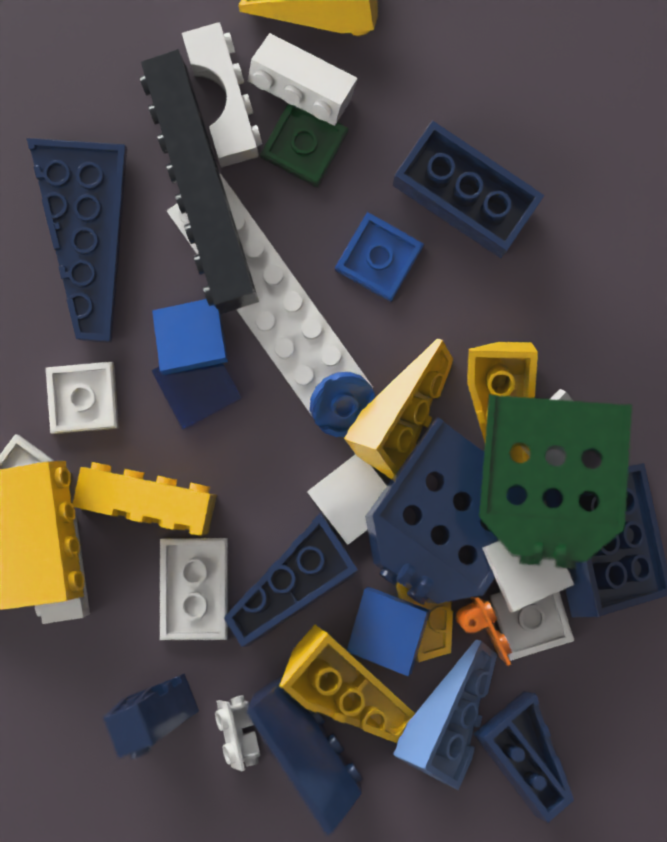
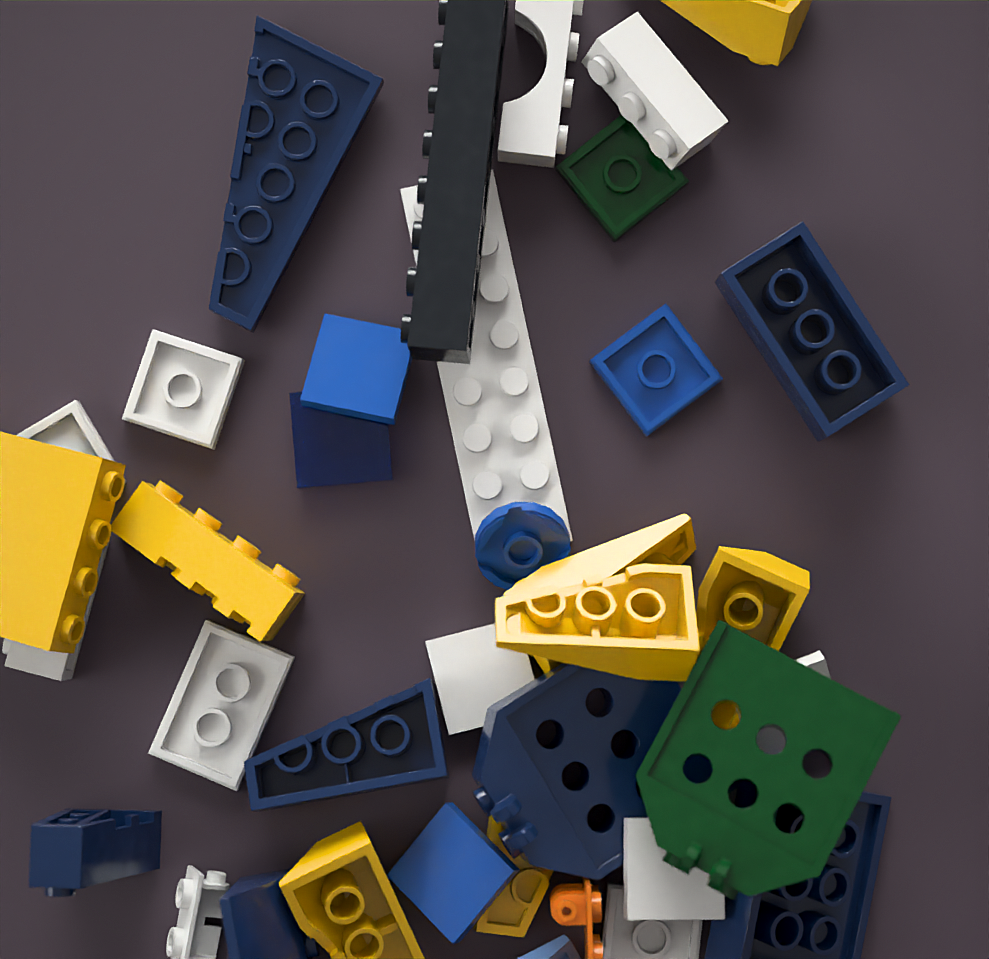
camera: 30 degrees right, 0 degrees up
none -> yellow wedge [495,564,699,682]

